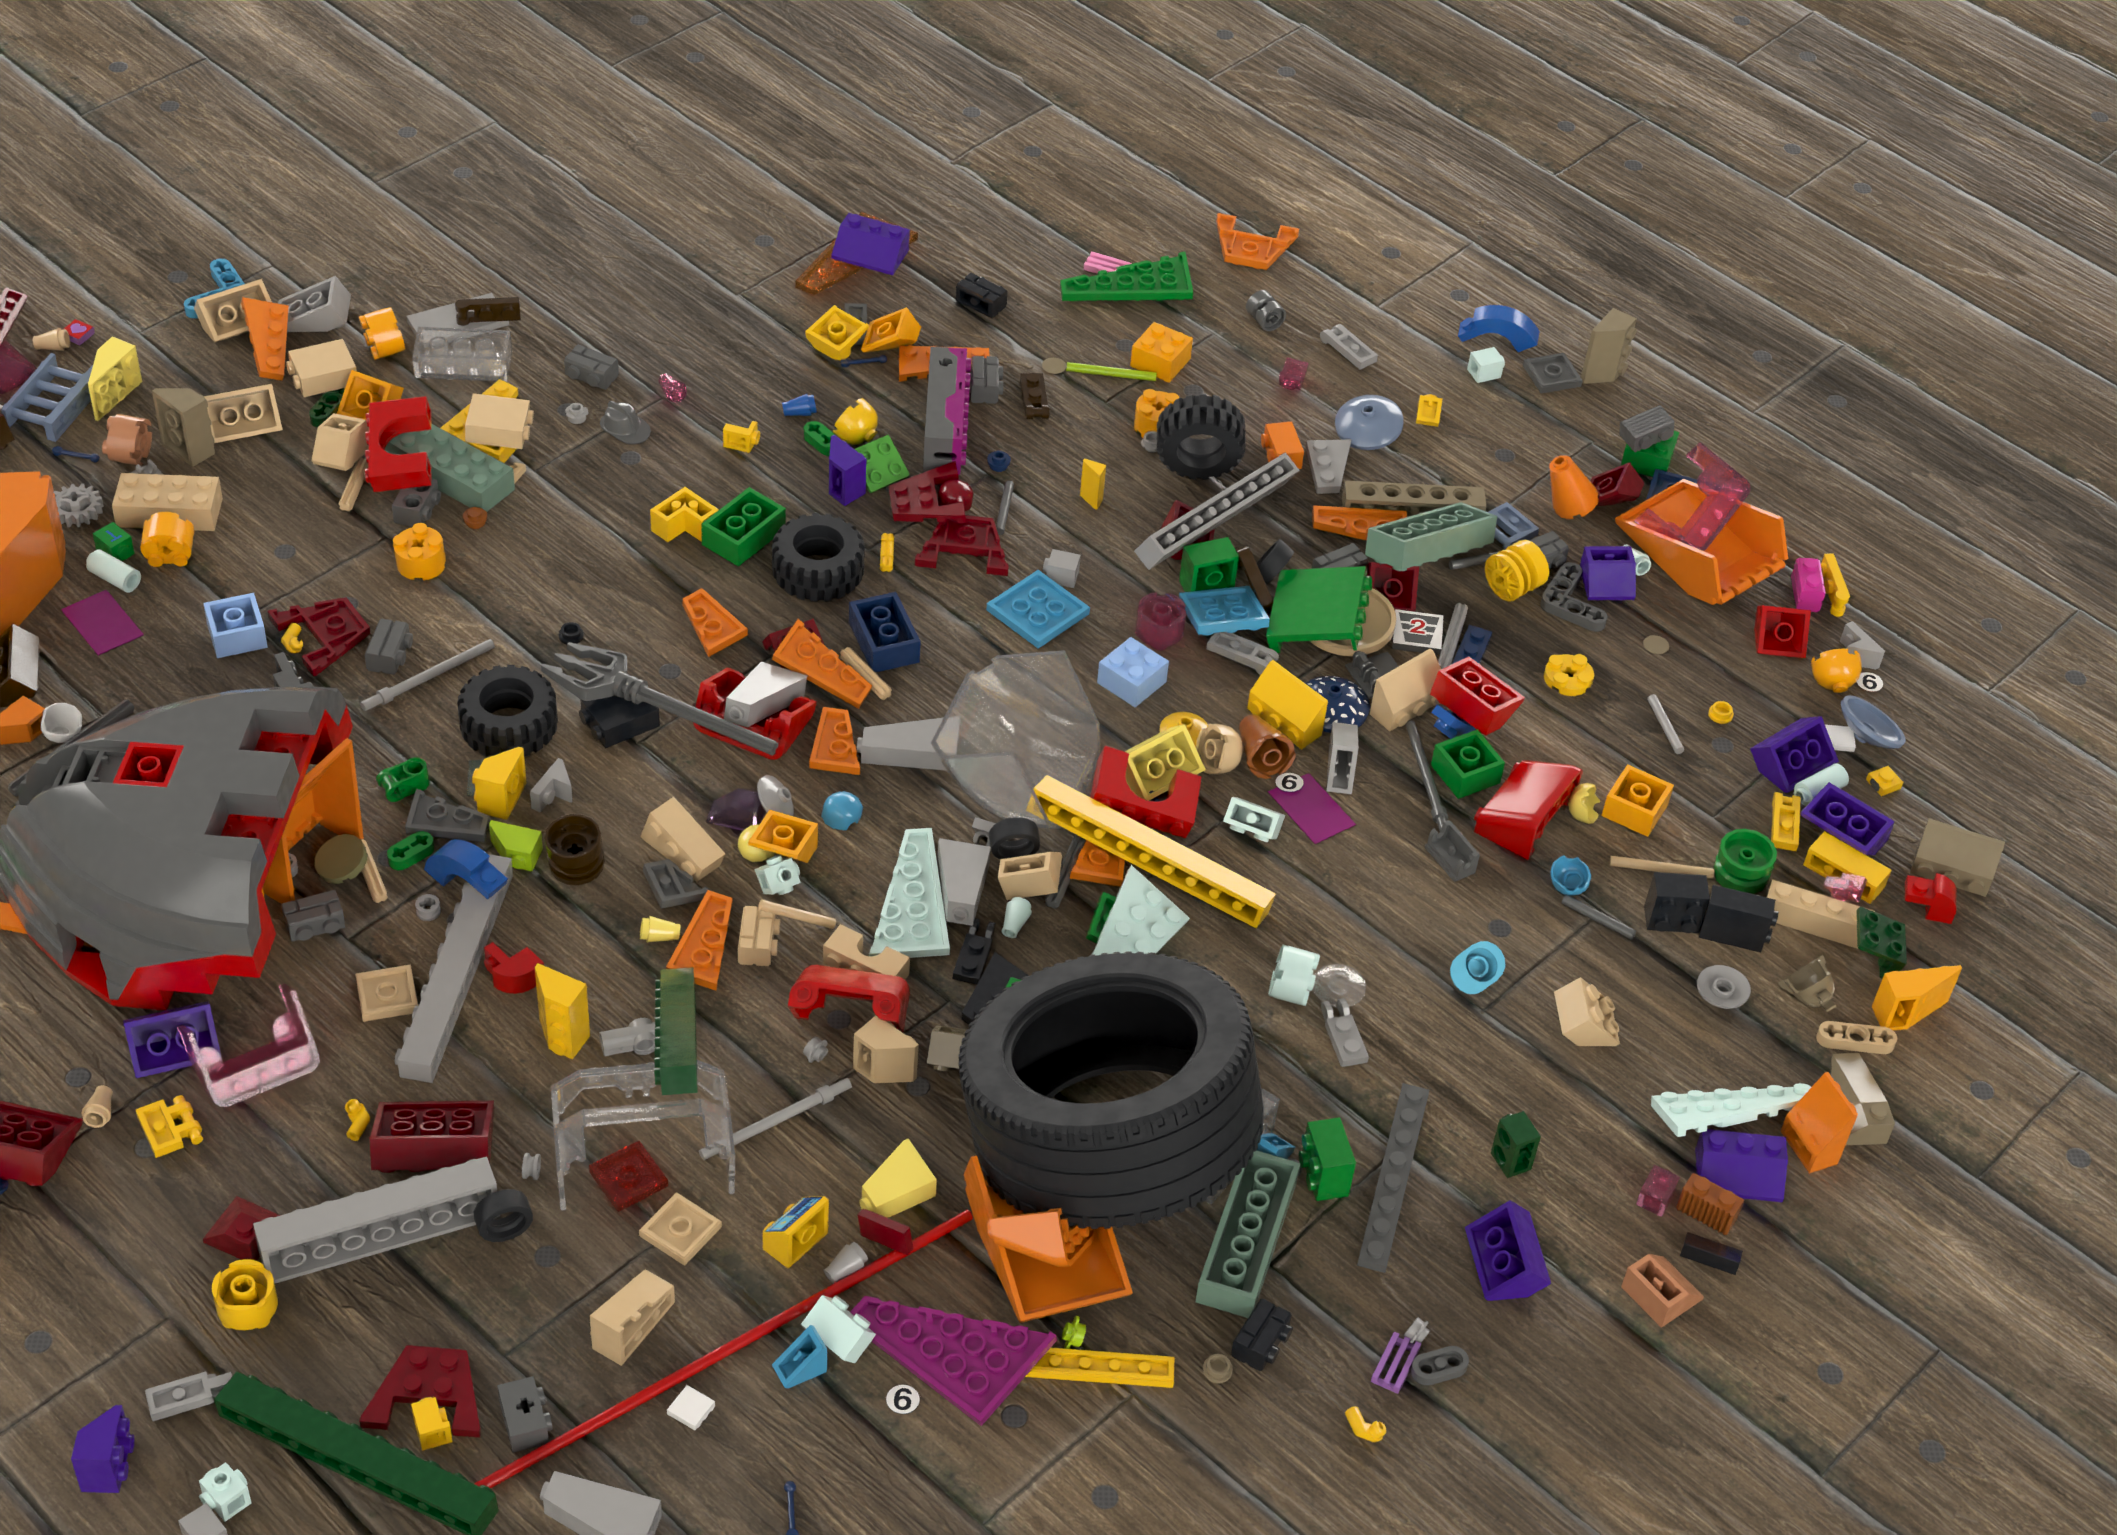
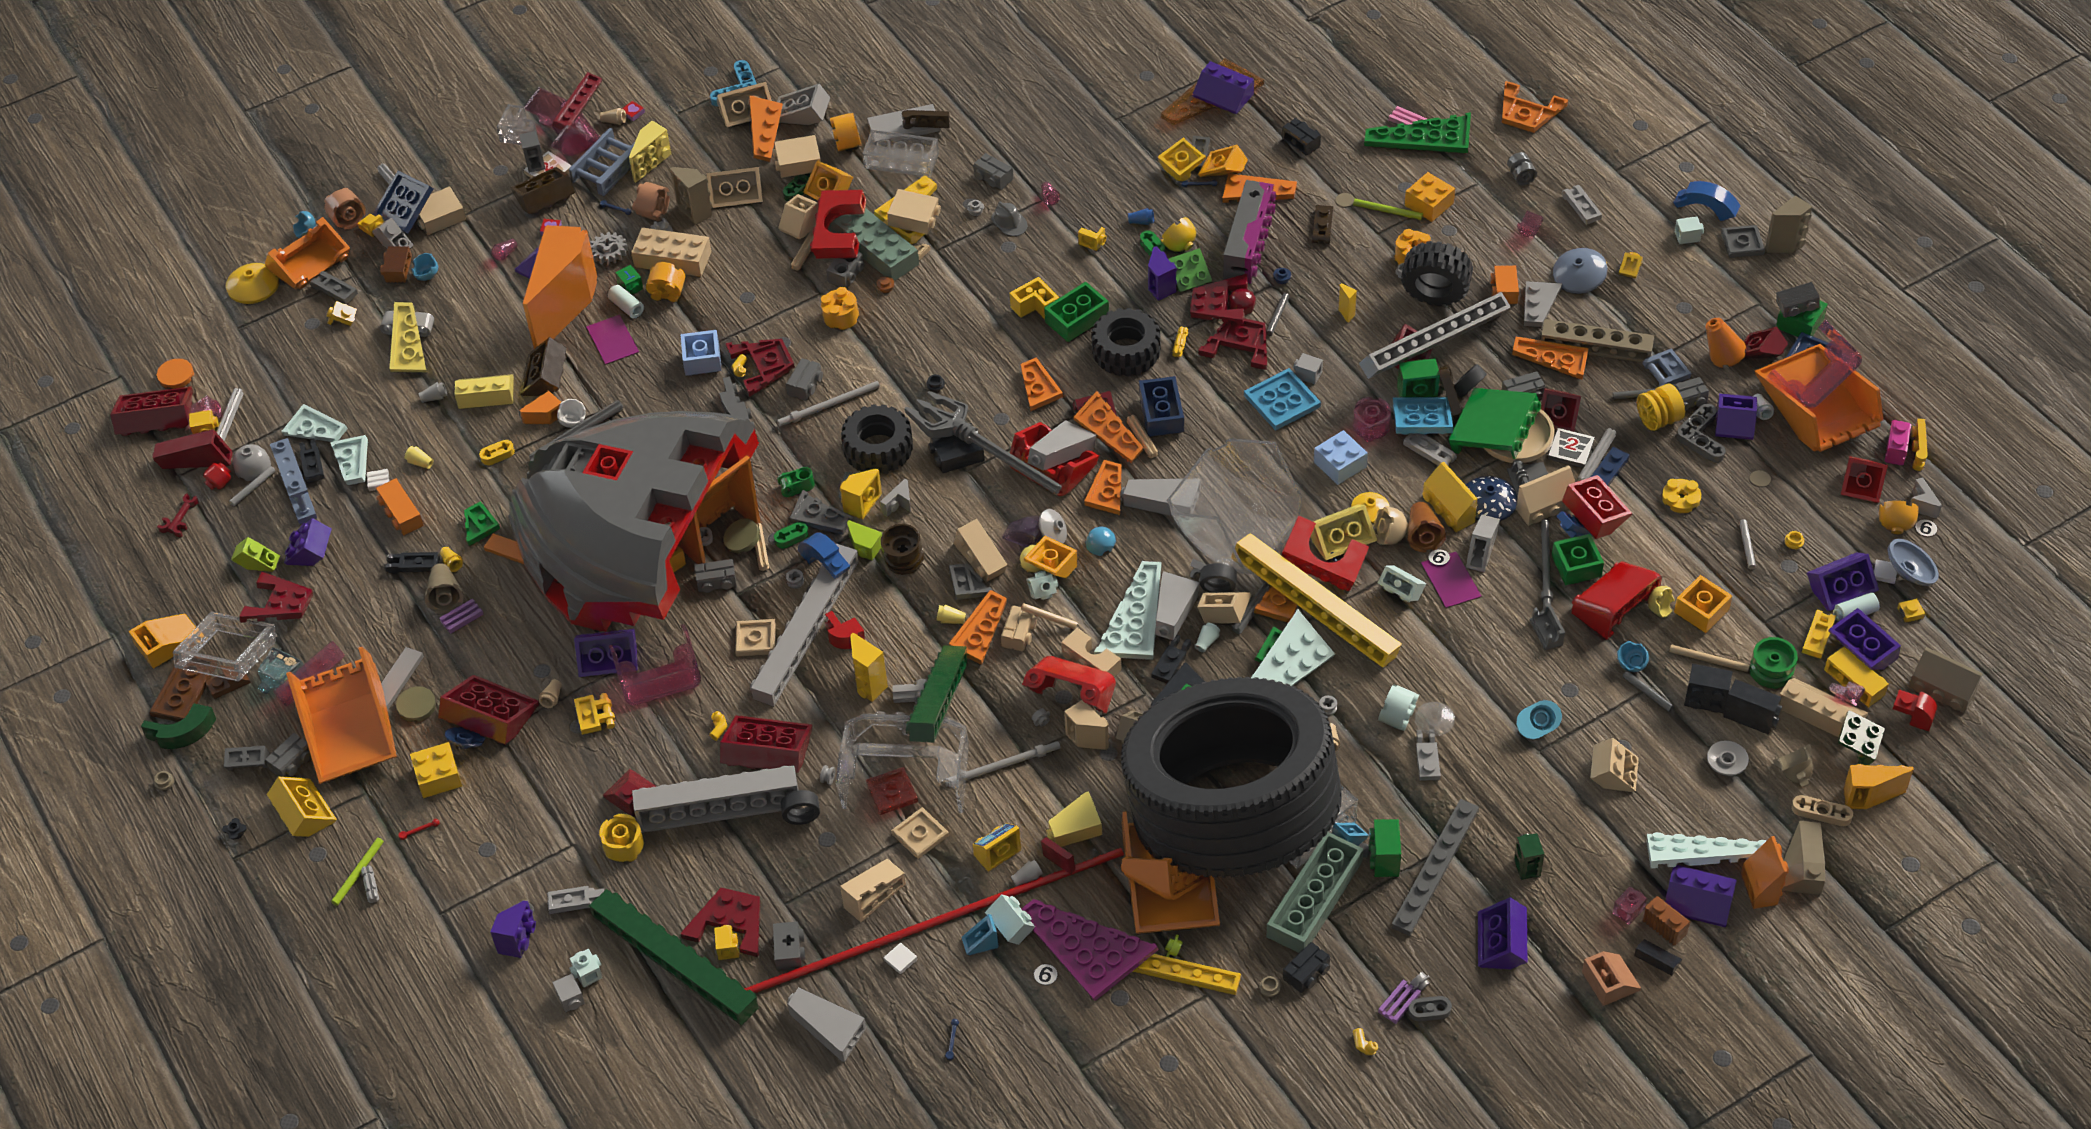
camera: 20 degrees right, 5 degrees up
dark grey brick [971,356,1003,404] -> none
sand green brick [1365,502,1497,571] -> none

